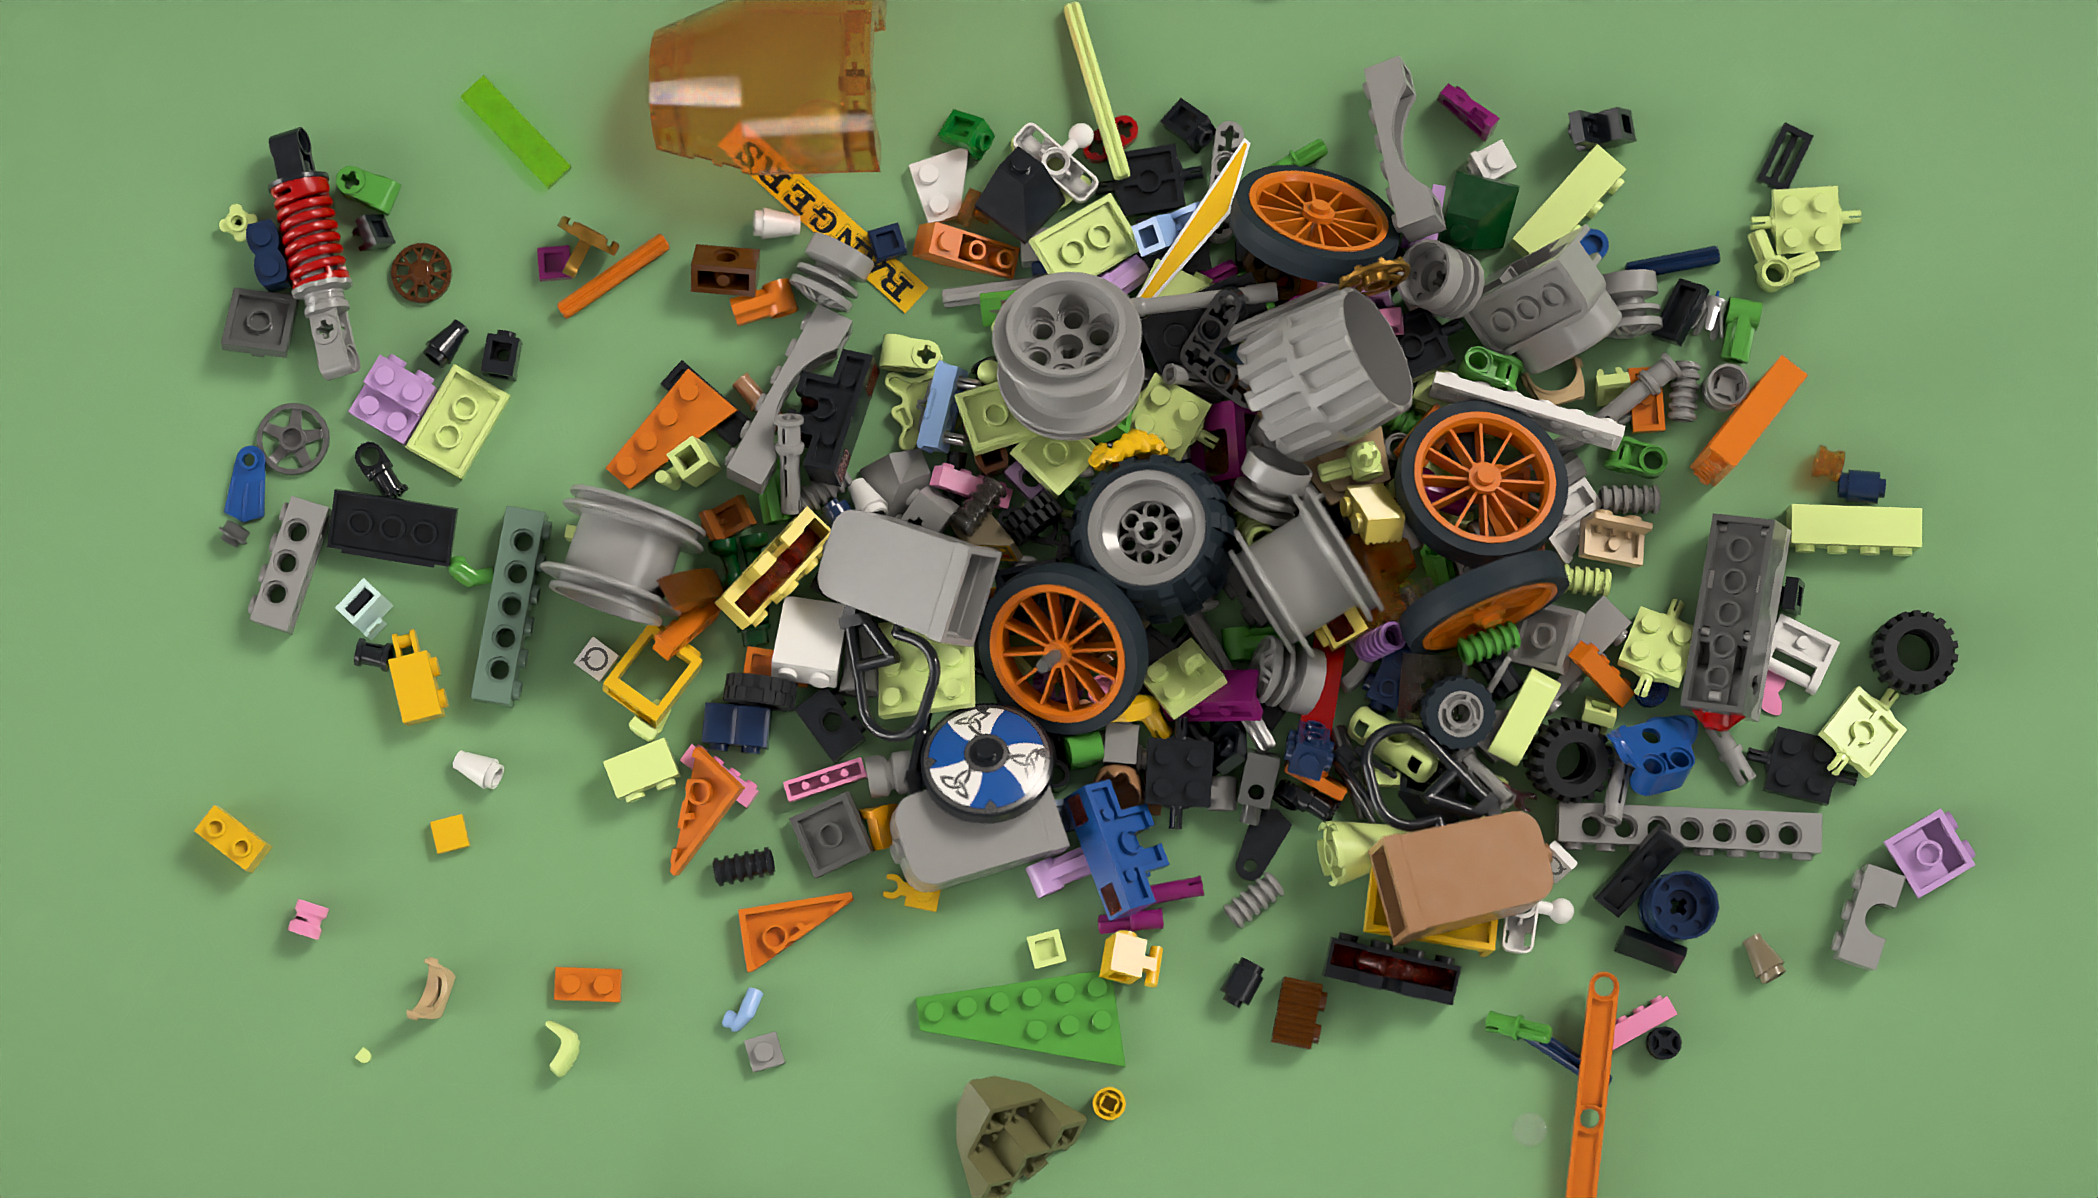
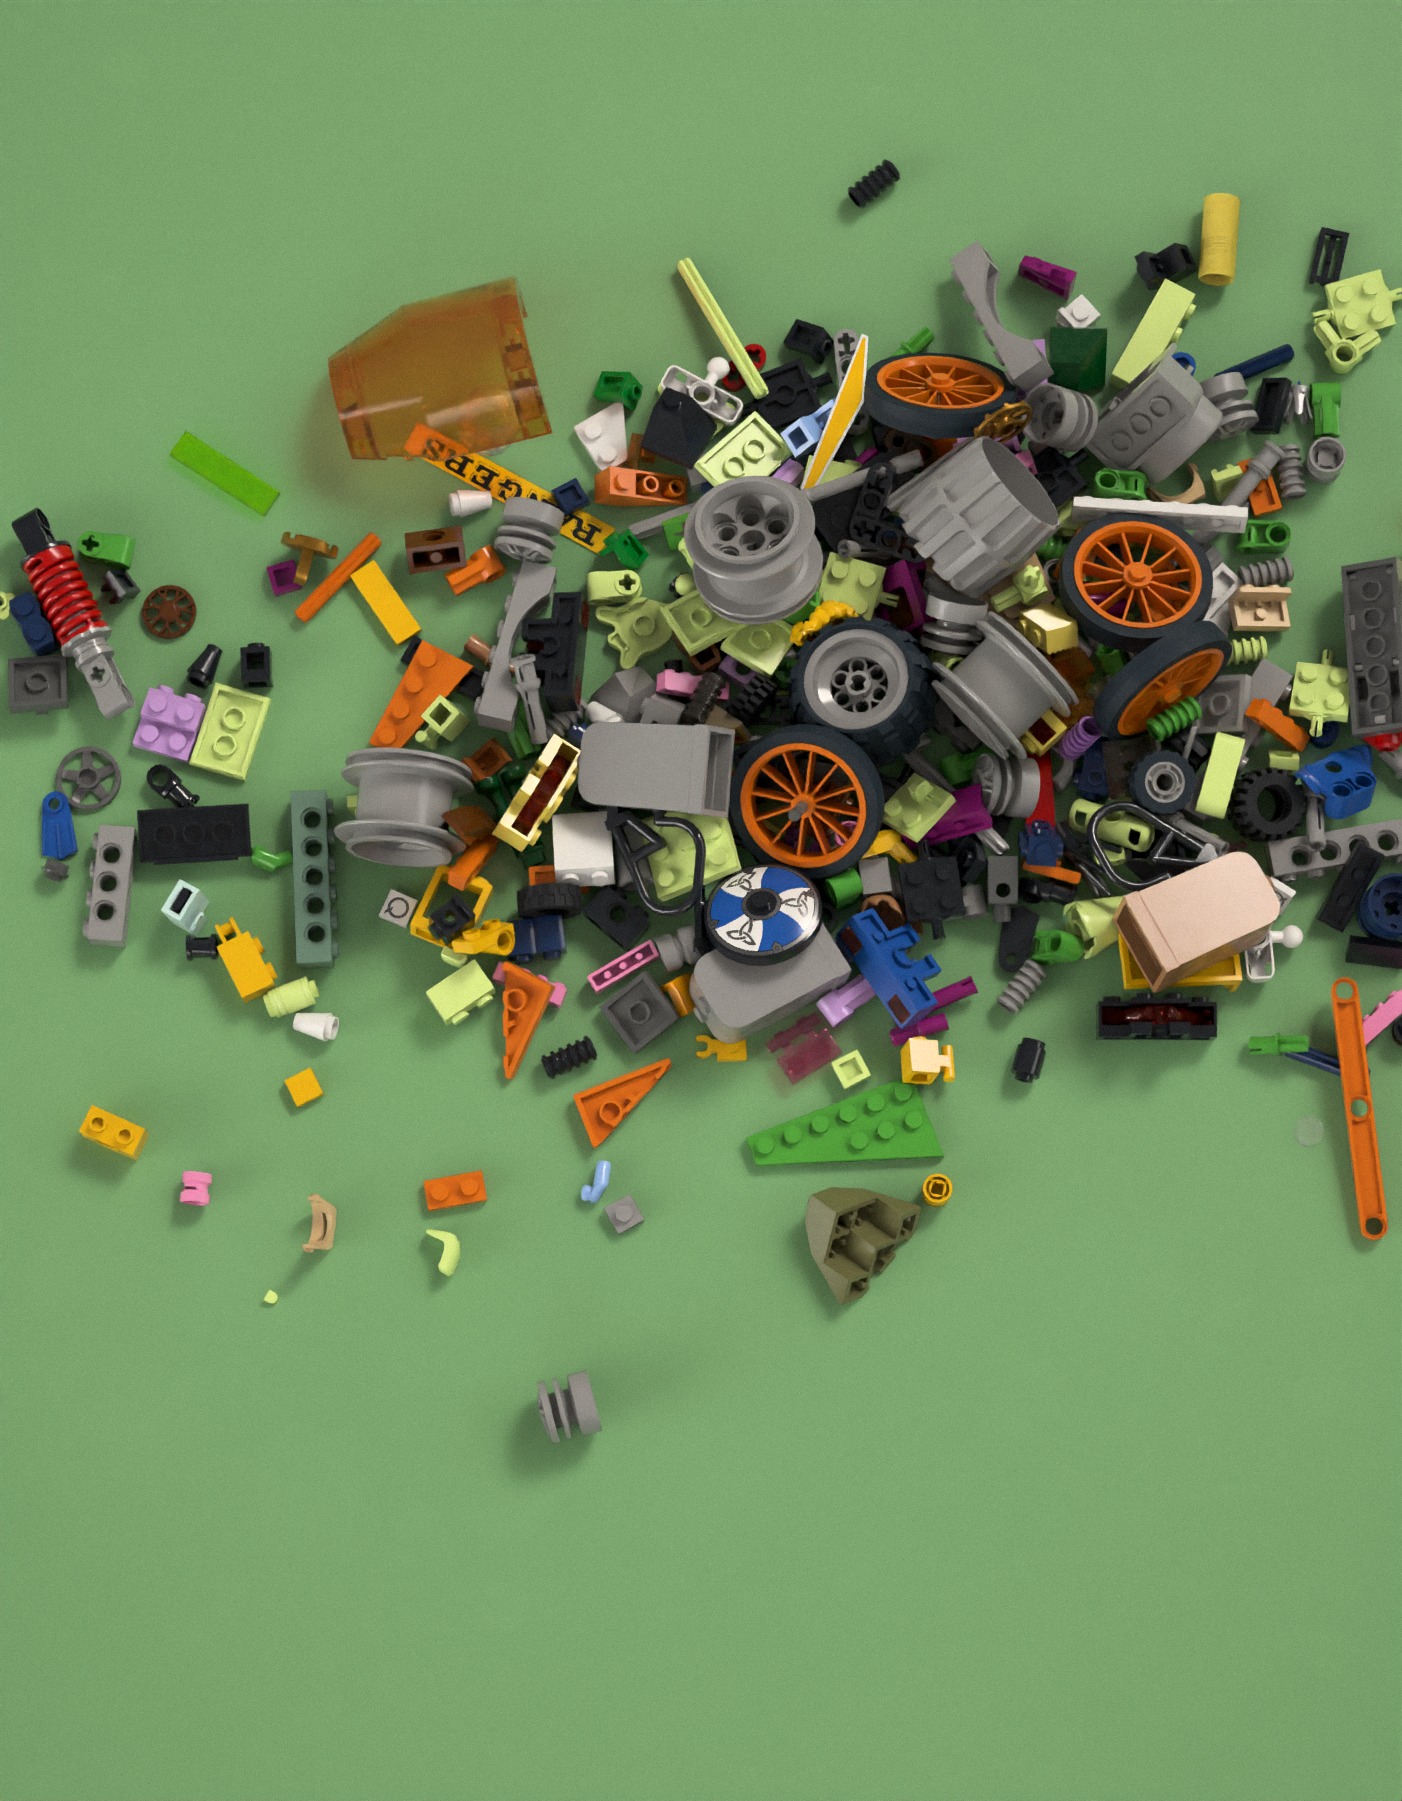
camera: 10 degrees left, 5 degrees down
light blue piece [916,360,982,453] -> none
reddish brown brick [1271,977,1328,1050] -> none
orange window [1689,355,1808,487] -> none
none -> yellowish green head [263,976,320,1018]
none -> yellow tile [350,560,422,647]
none -> black brick [428,894,476,946]
none -> yellow plate [452,919,515,955]
none -> green bracket [598,528,649,571]
none -> clear pink plate [765,1012,842,1086]
none -> bright green piece [1031,929,1085,965]
none -> light yellow piece [1198,193,1240,286]

